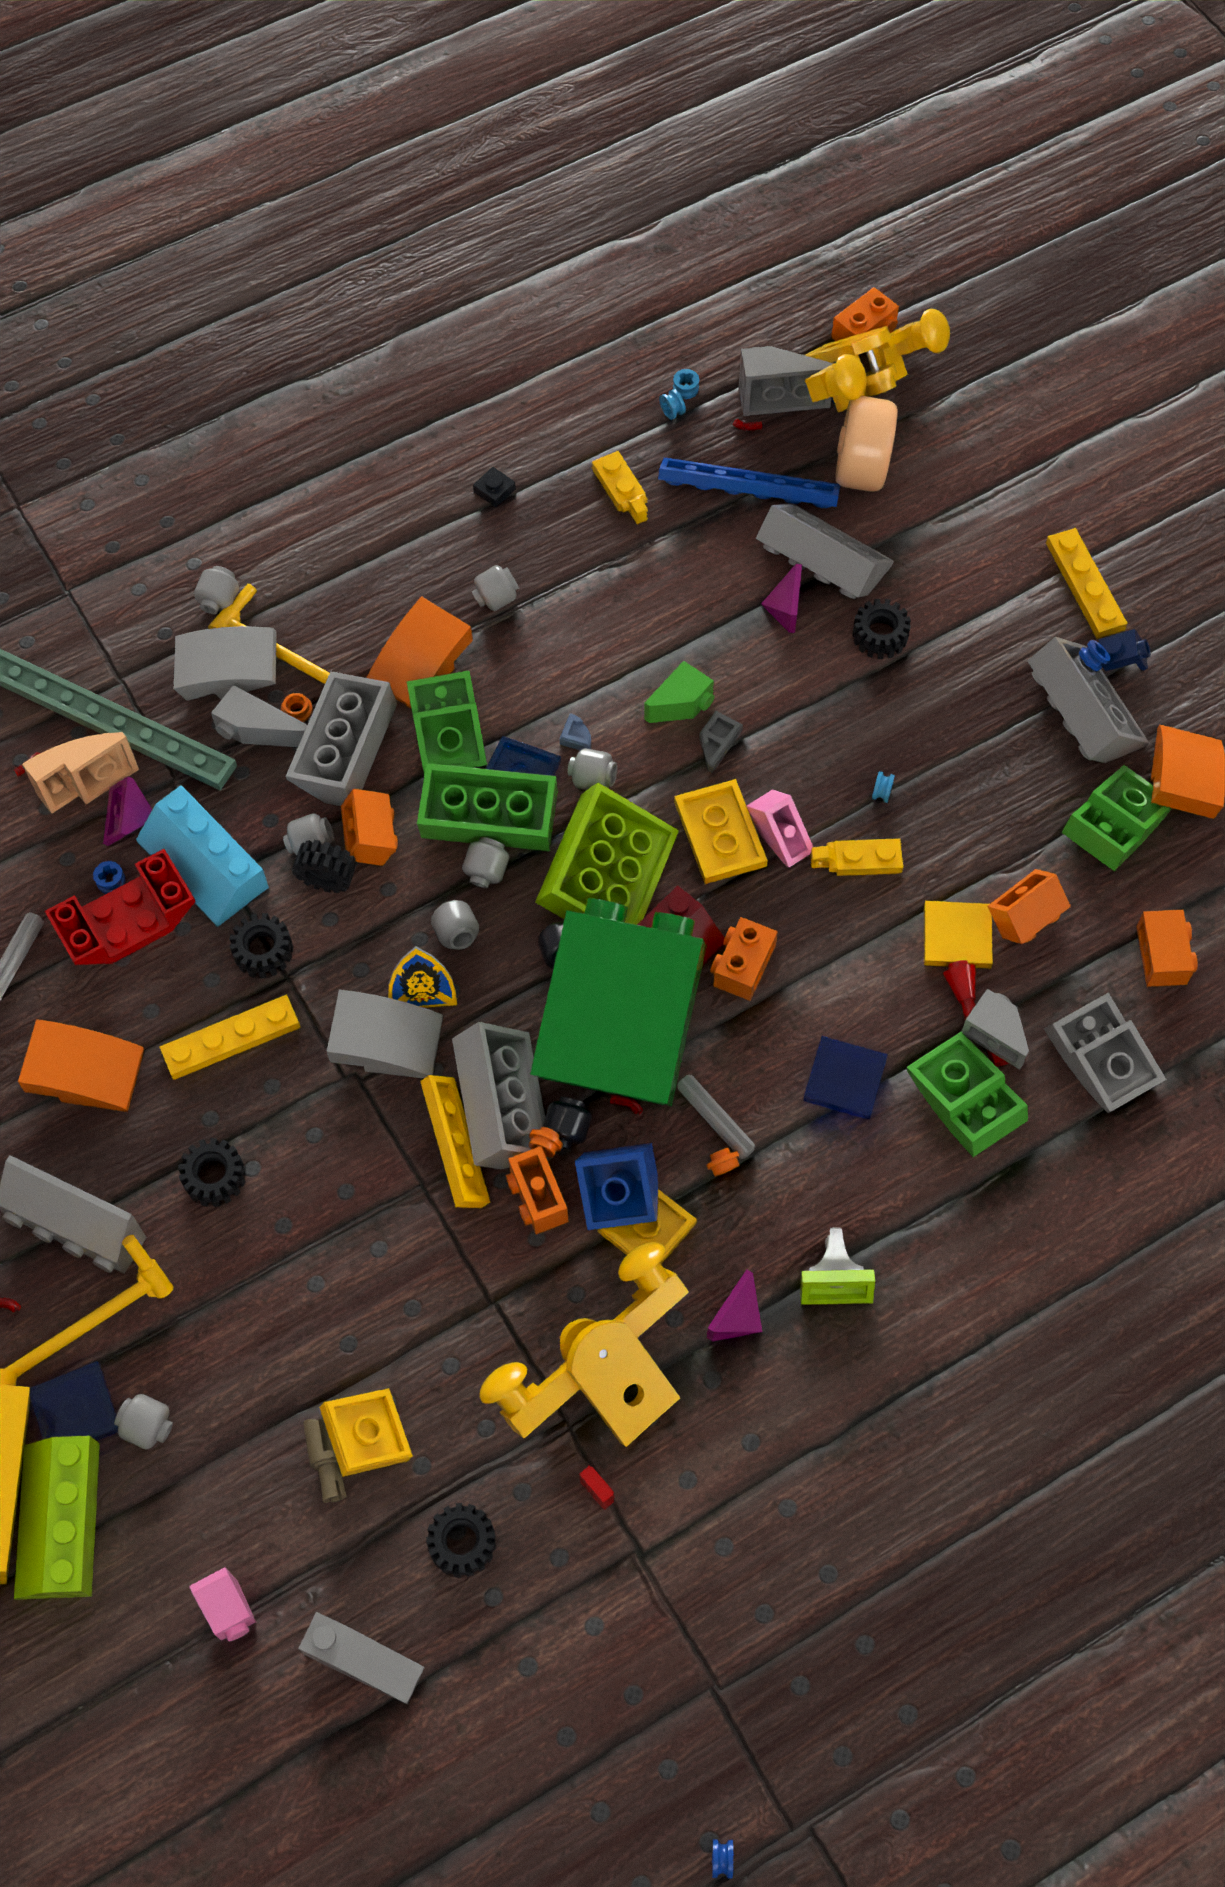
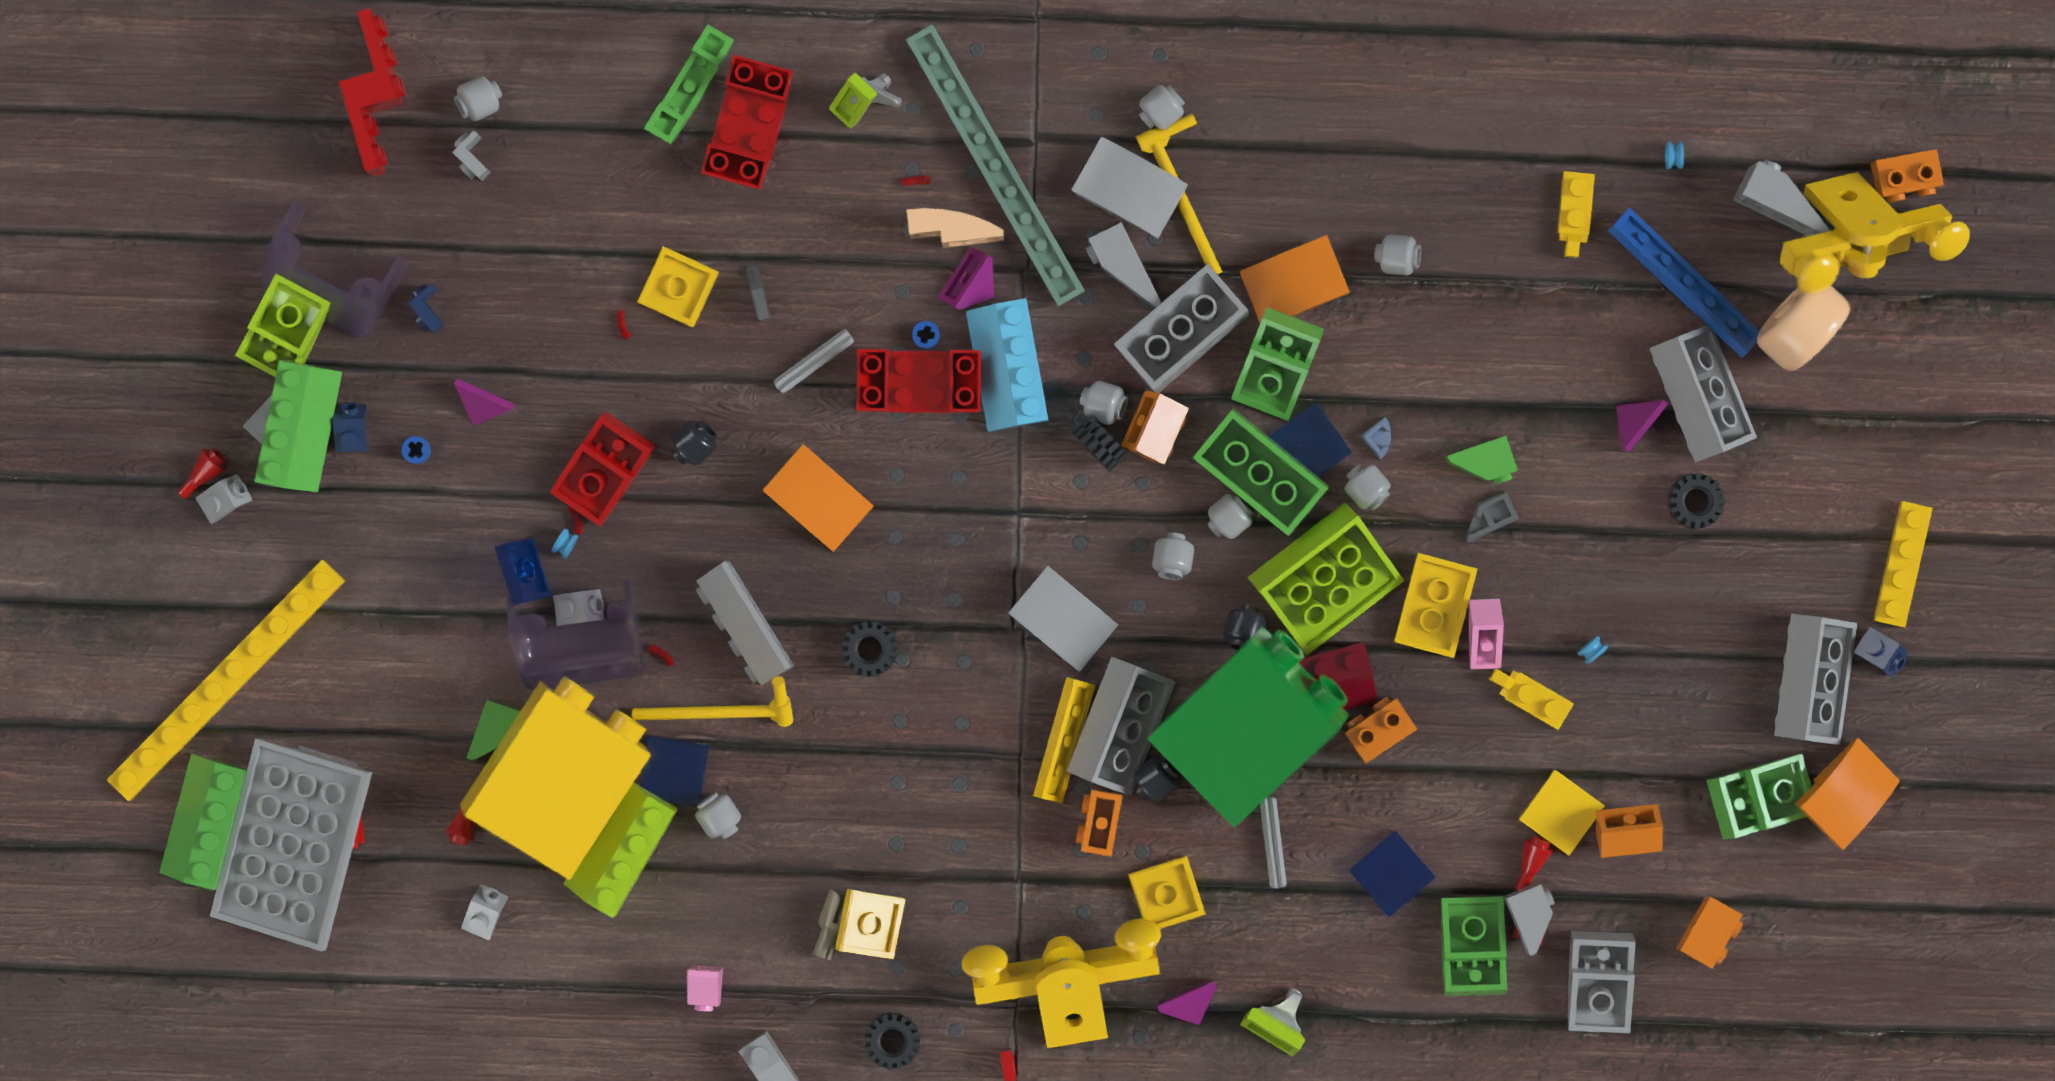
camera: 35 degrees right, 25 degrees up
yellow plate [159,994,301,1080] -> none
black tyre [229,913,293,978] -> none
orange plate [281,693,313,722] -> none
shield [388,946,457,1008] -> none
black plate [473,467,516,507] -> none
orange plate [528,1127,563,1158] -> none
blue slope [575,1143,658,1230] -> none
dark azure bush [673,369,699,399] -> none
orange plate [706,1148,740,1177] -> none
red leg [733,419,762,431] -> none
blue bush [1079,640,1111,672] -> none

